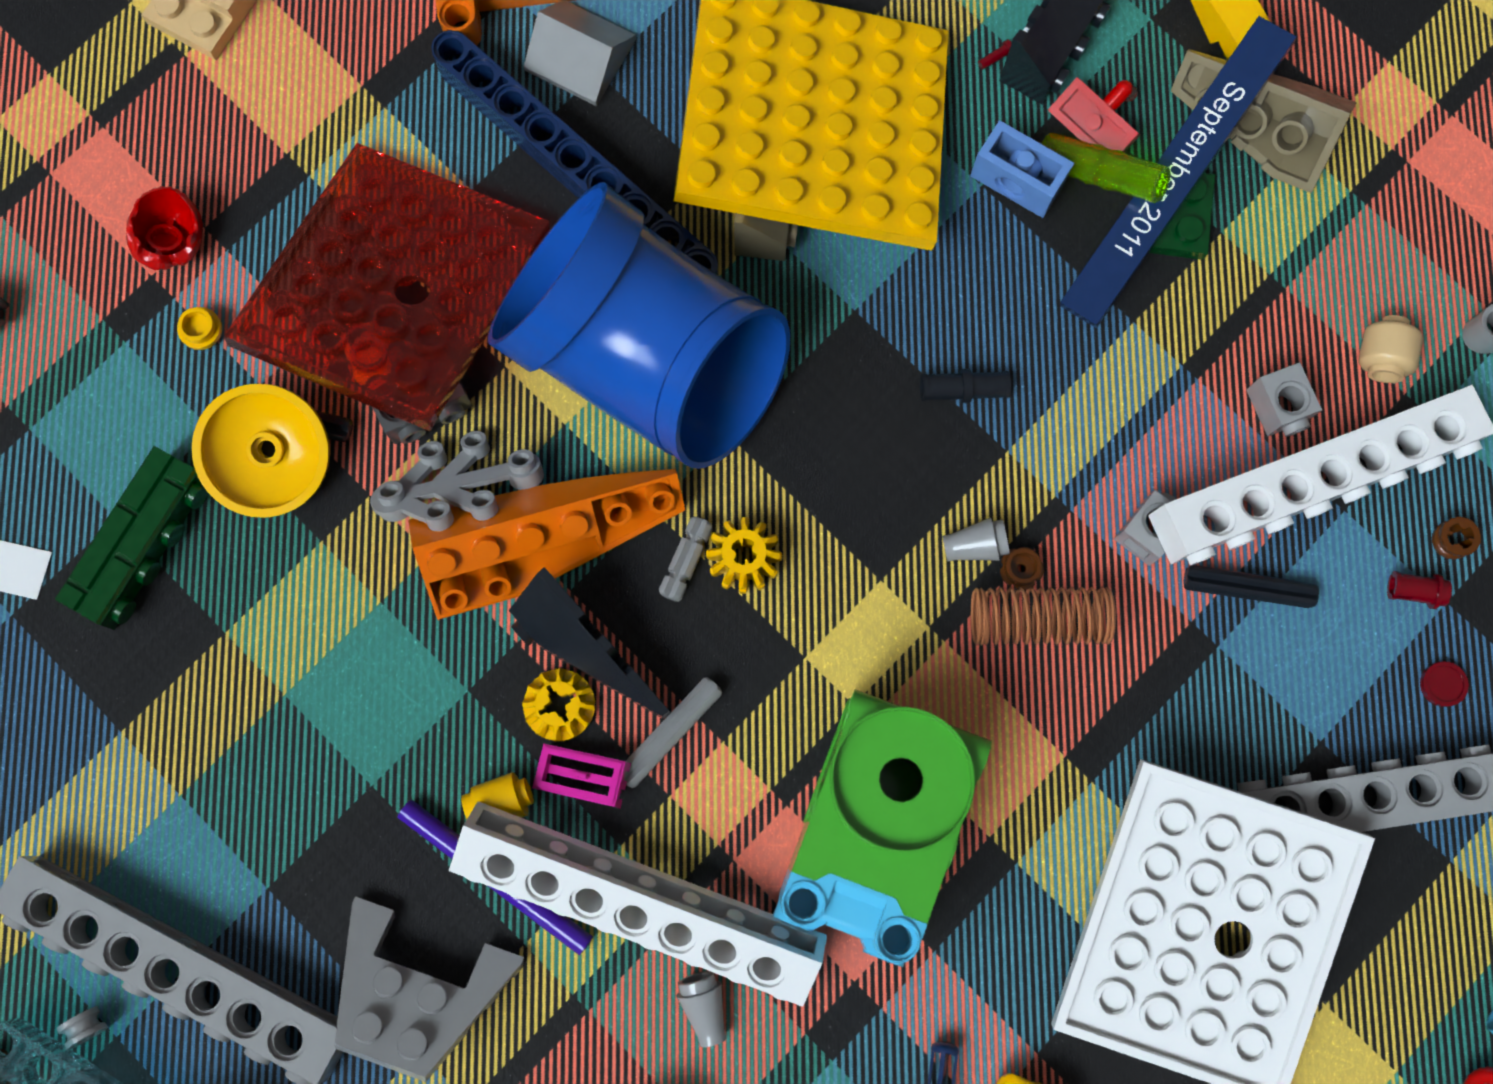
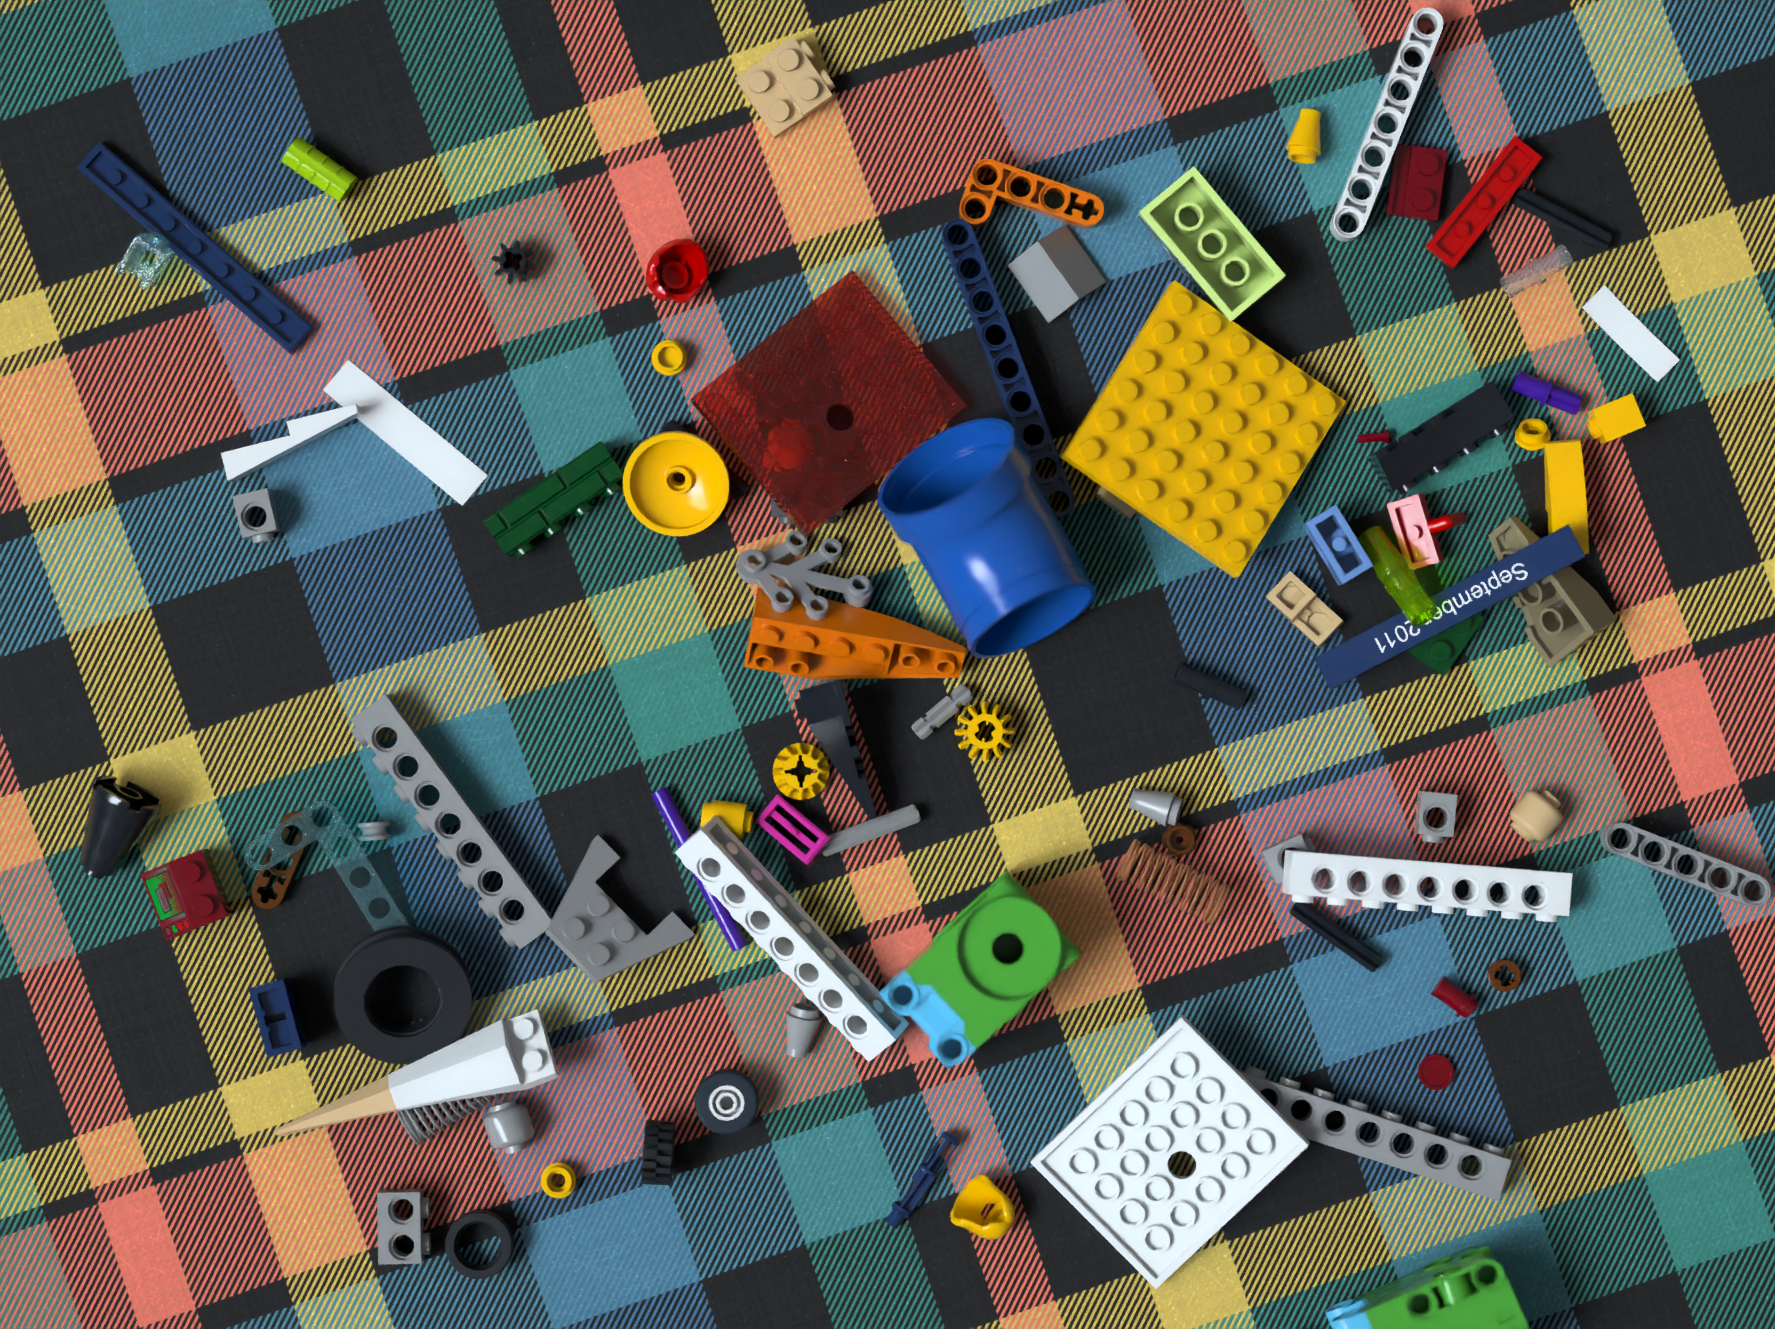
camera: 25 degrees right, 10 degrees up
none -> tan slope [1266,571,1344,649]

